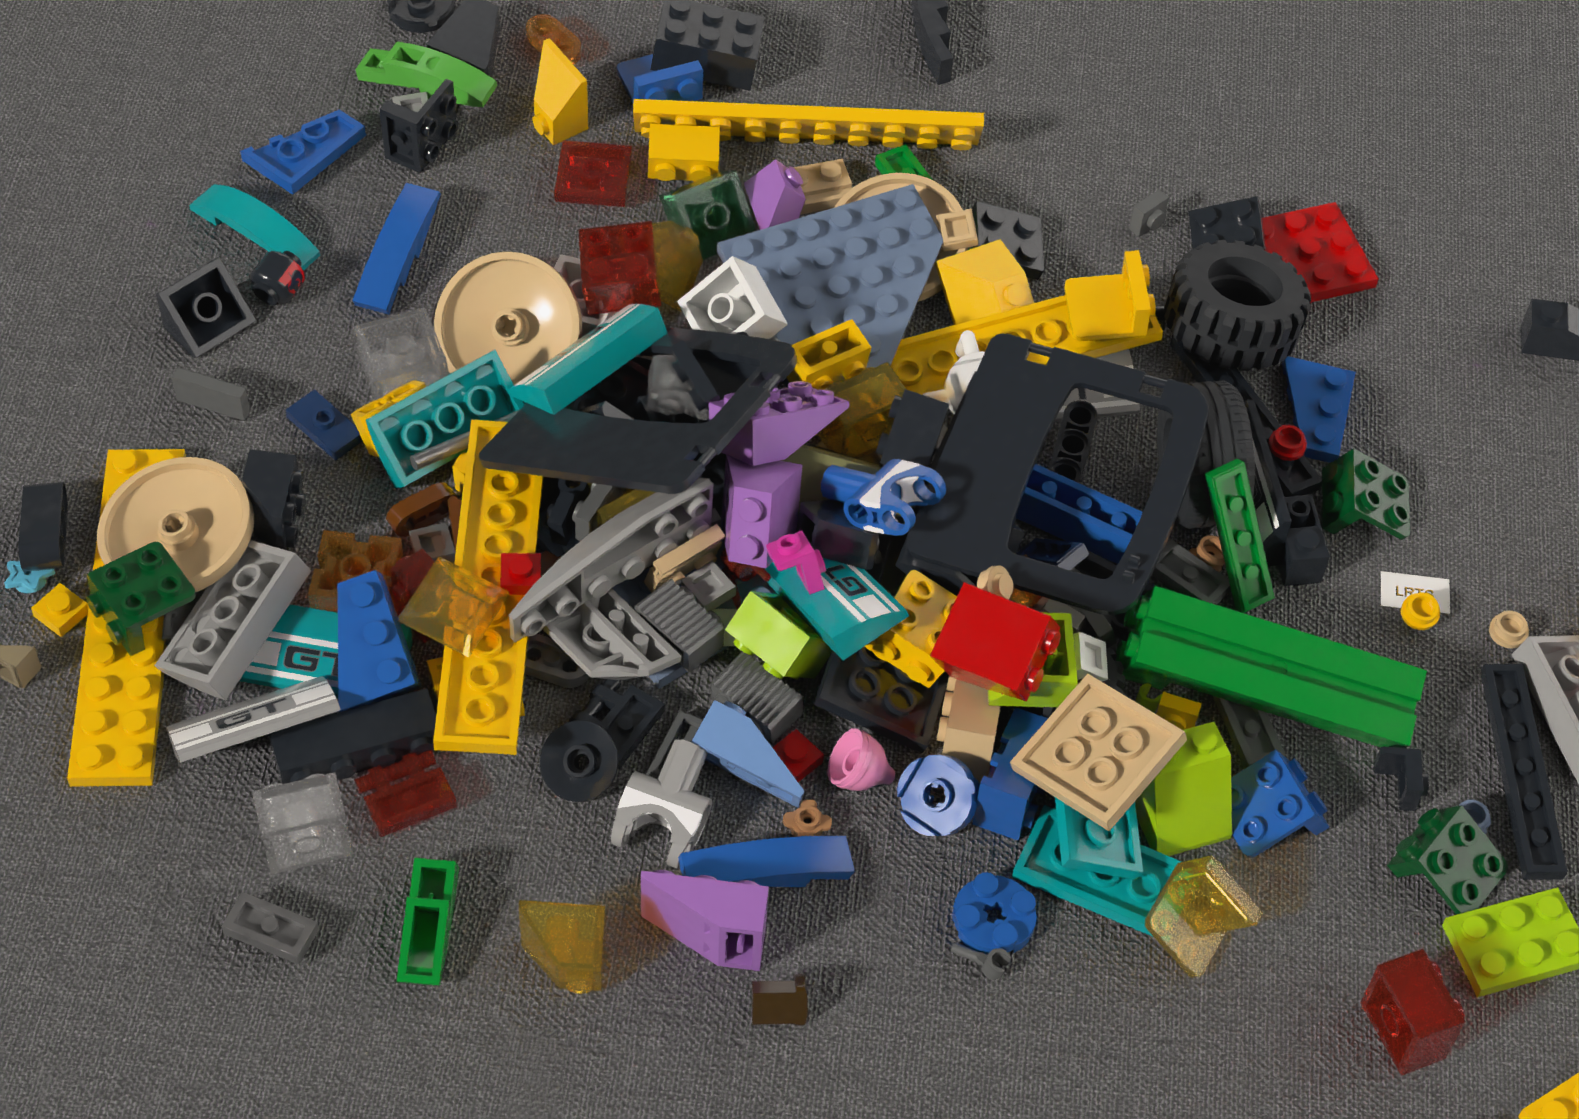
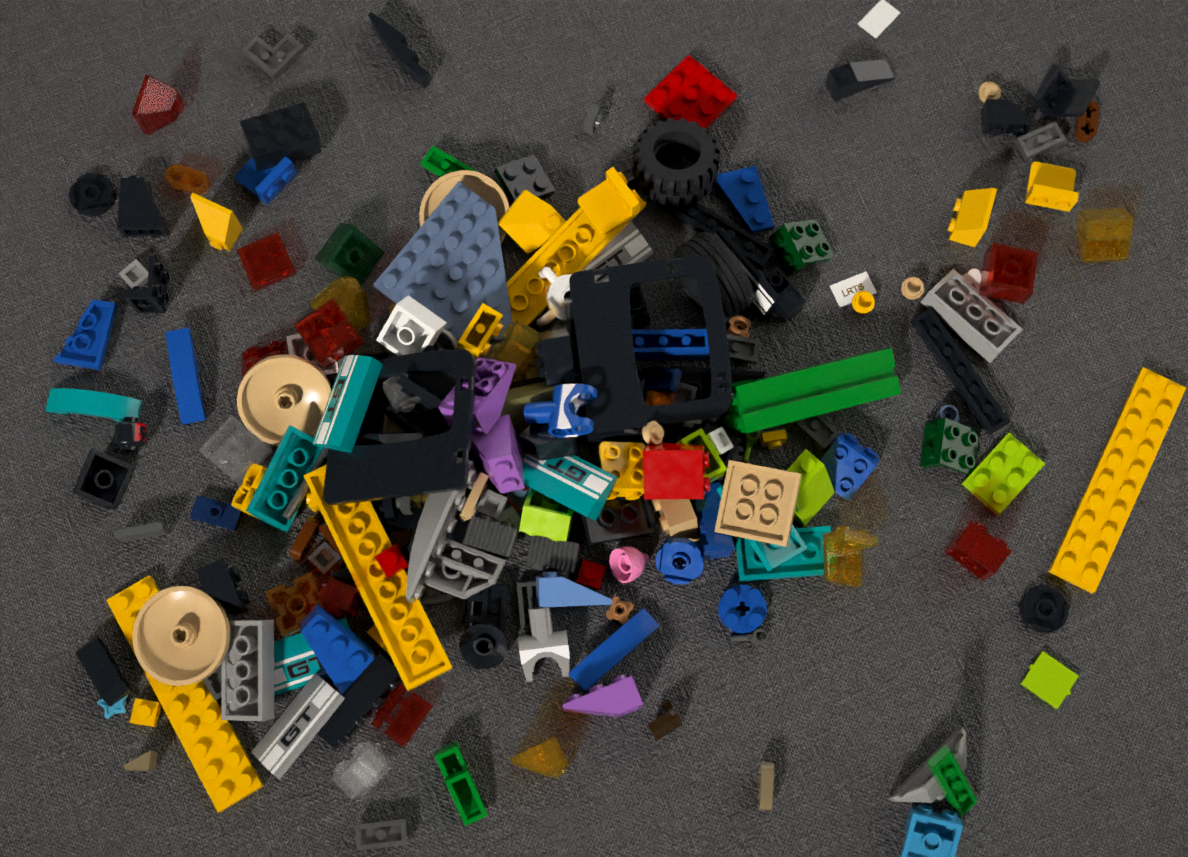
camera: 25 degrees left, 20 degrees up
dark green bracket [86,541,196,656] -> none
bright green slope [355,41,497,107] -> none
clear yellow slope [398,556,509,657] -> none
yellow plate [633,99,984,150] -> none
yellow brick [648,124,720,183] -> none
medium lavender slope [744,159,806,230] -> none
dark pink bracket [766,531,826,594] -> none
tan plate [793,159,852,215] -> none
tan tile [936,209,978,252] -> none
black plate [1188,196,1266,251] -> none
green tile [1204,459,1275,613] -> none
red plate [1268,425,1307,461] -> none
black bracket [1373,745,1429,811] -> none

